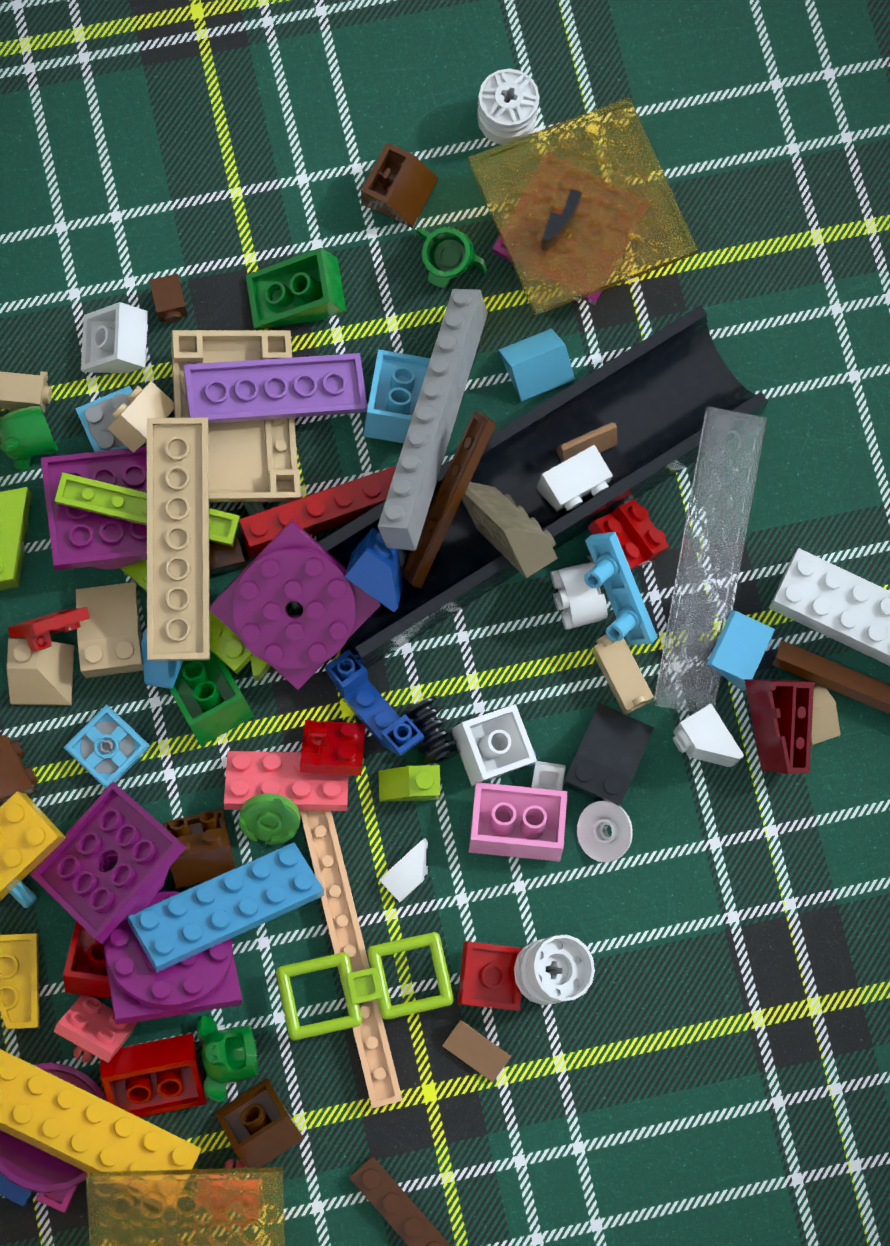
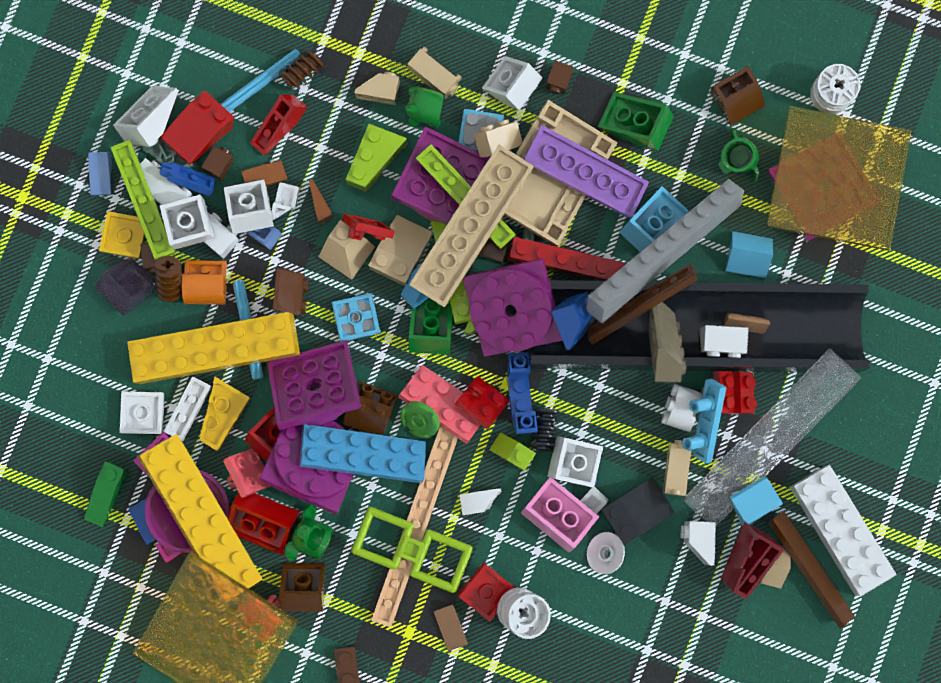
camera: 40 degrees right, 5 degrees up
black slope [541,189,582,251] -> none

